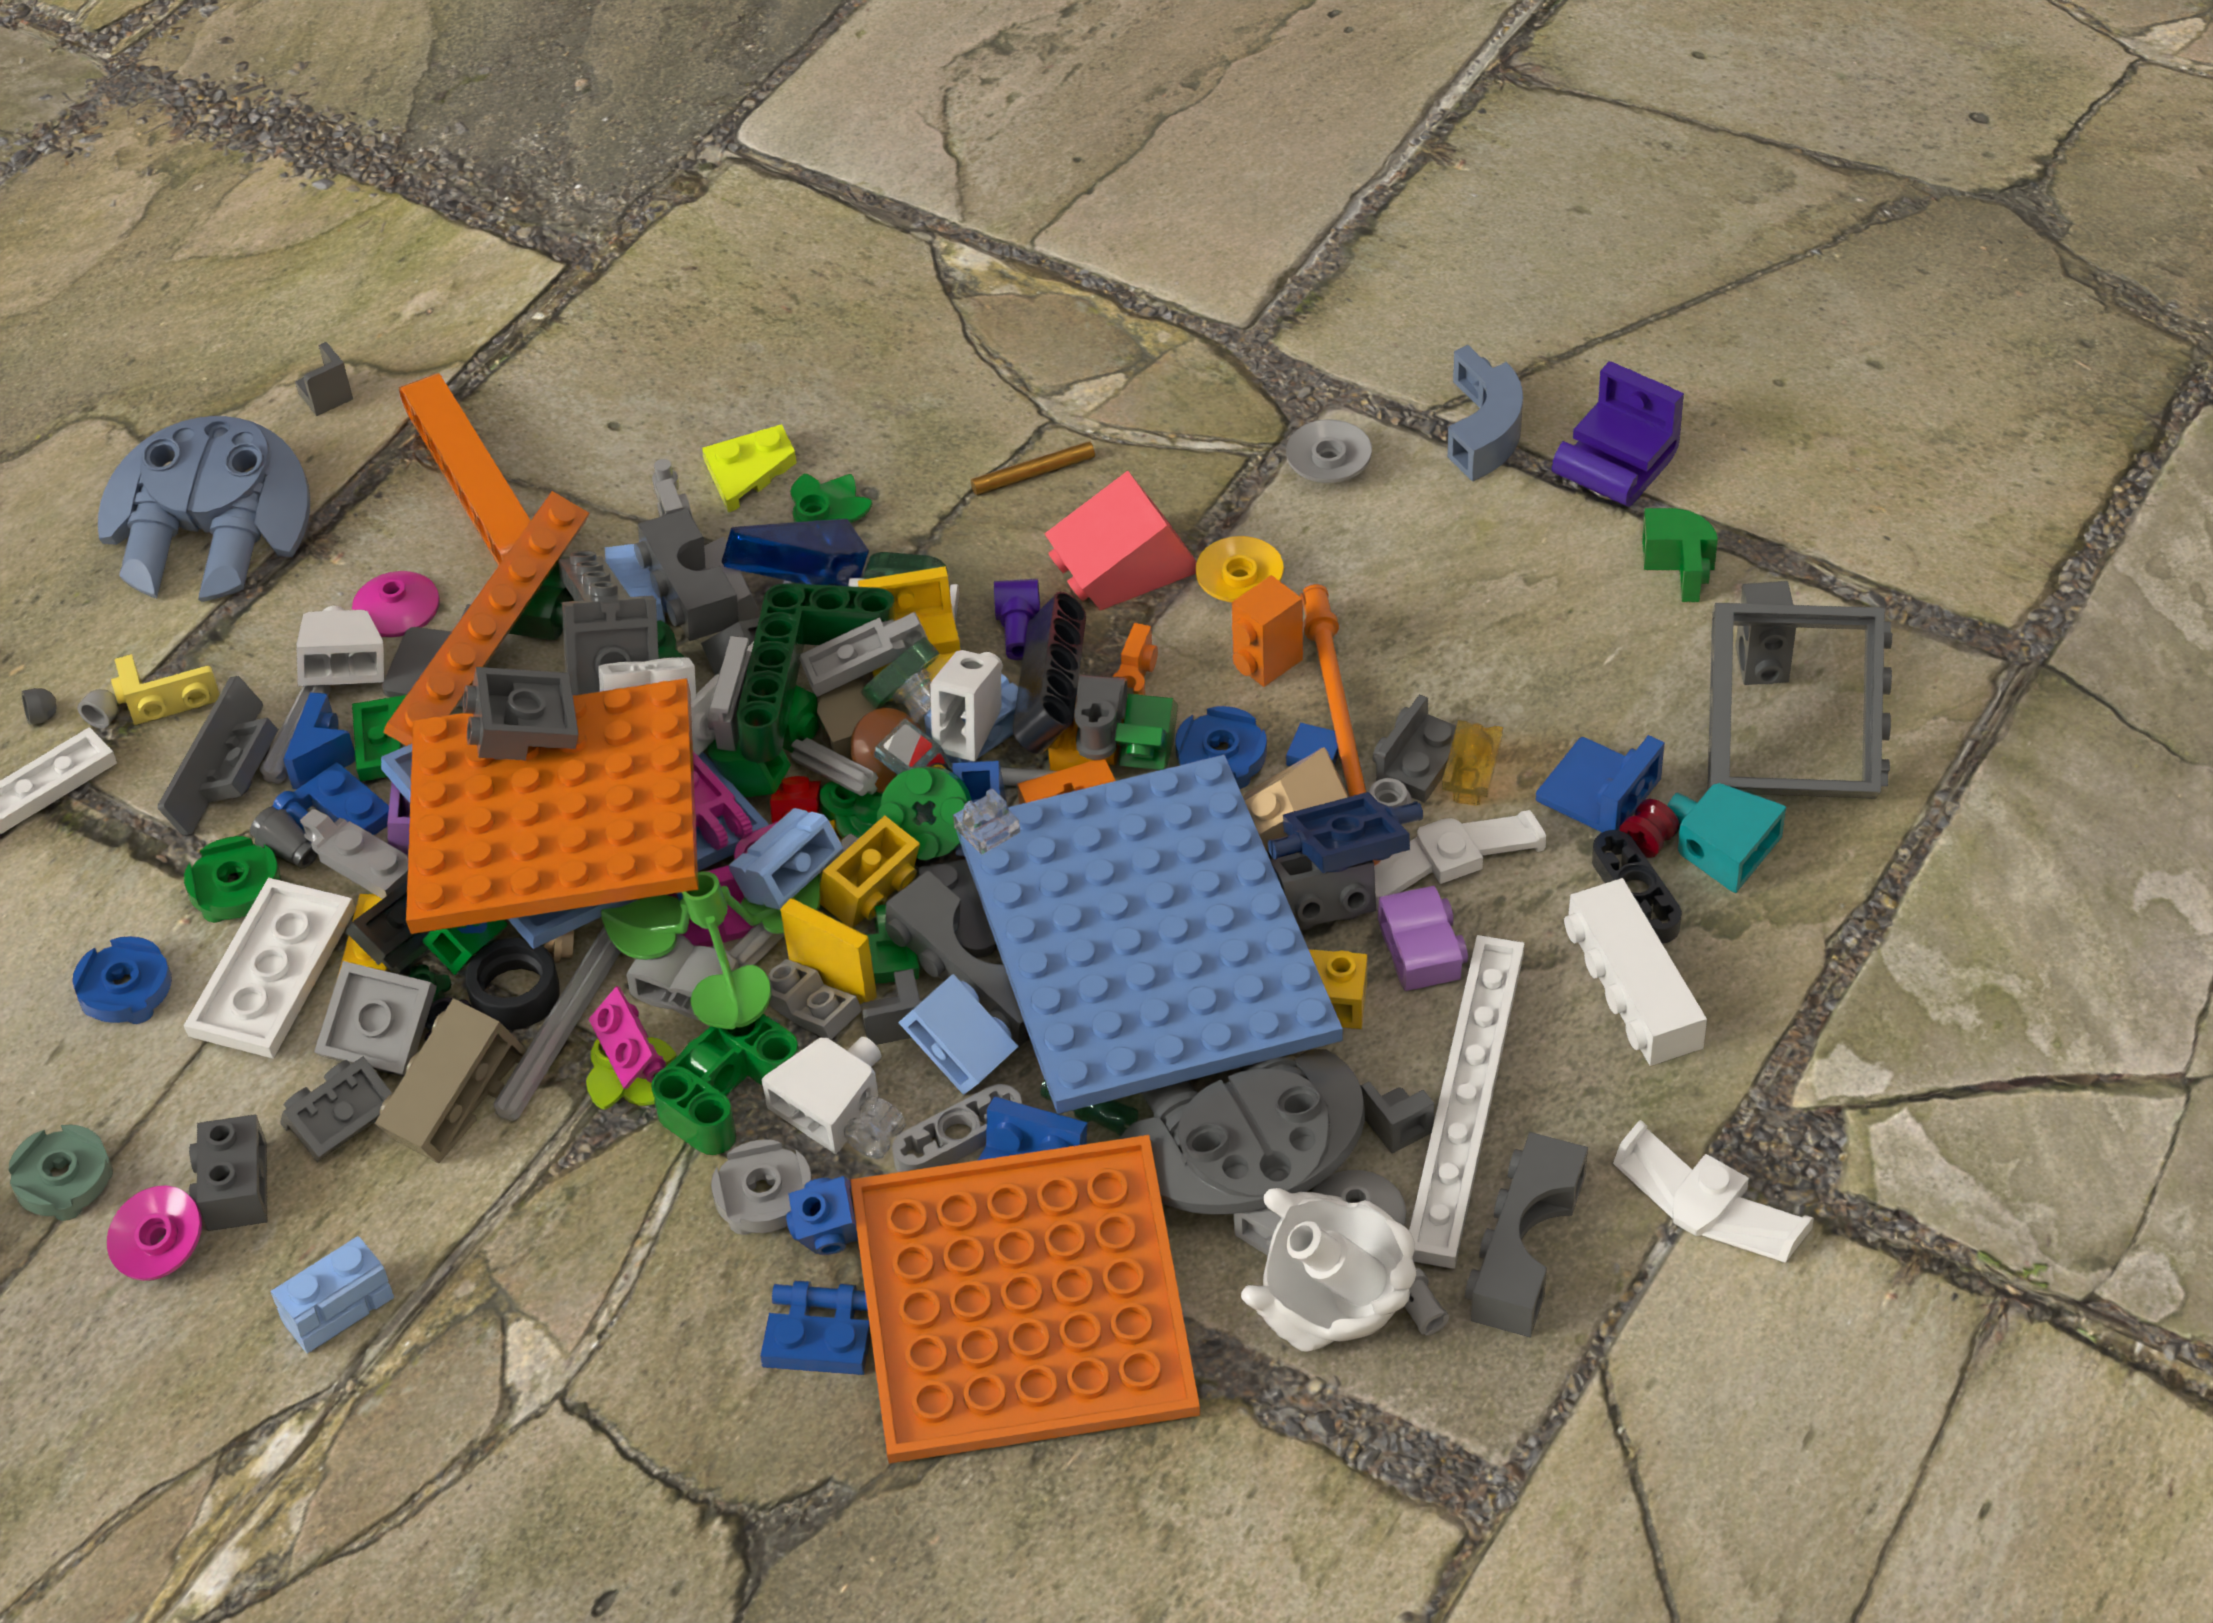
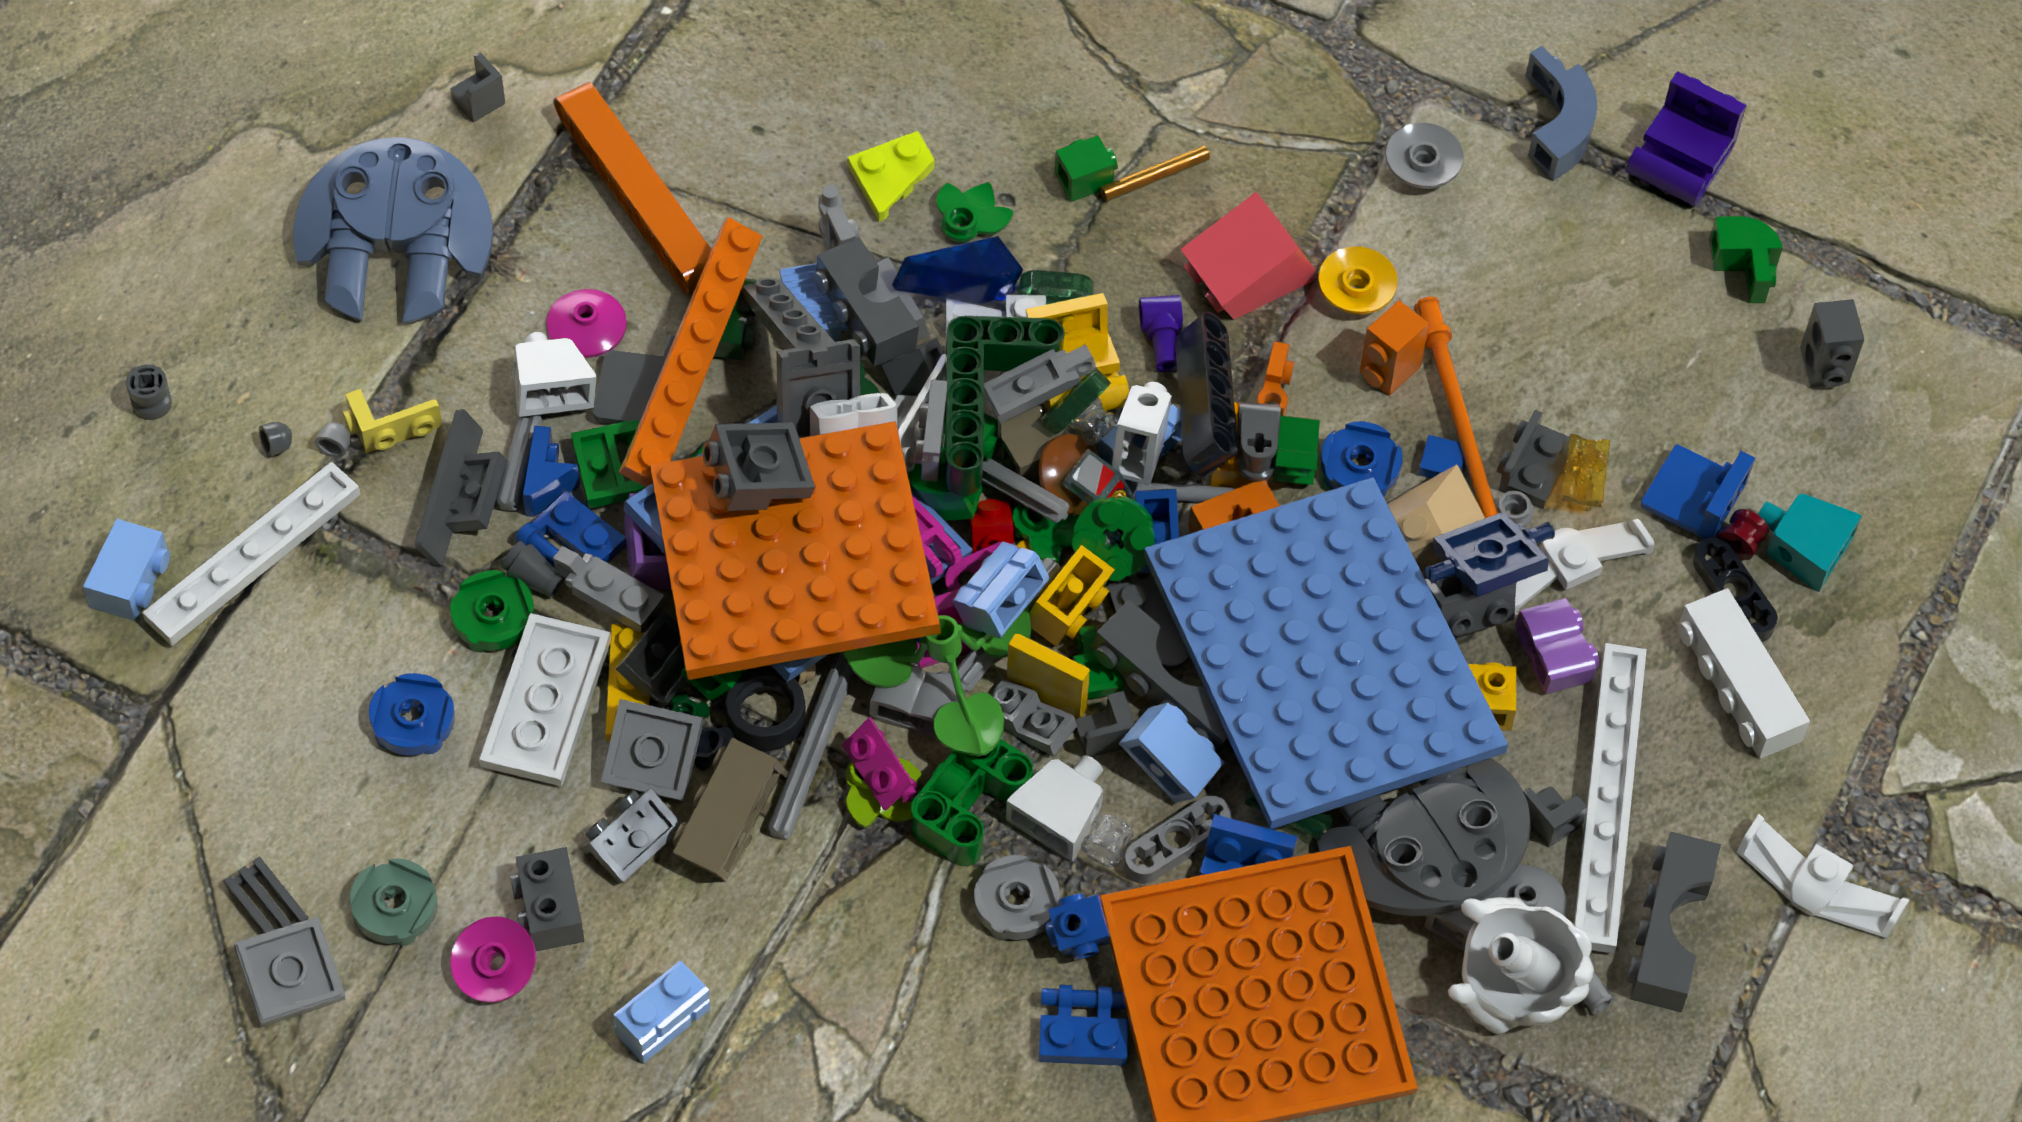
camera: 10 degrees left, 10 degrees up
clear tile [953,789,1020,855] -> none
dark grey window [1707,603,1893,799] -> none
none -> green brick [1054,135,1118,202]

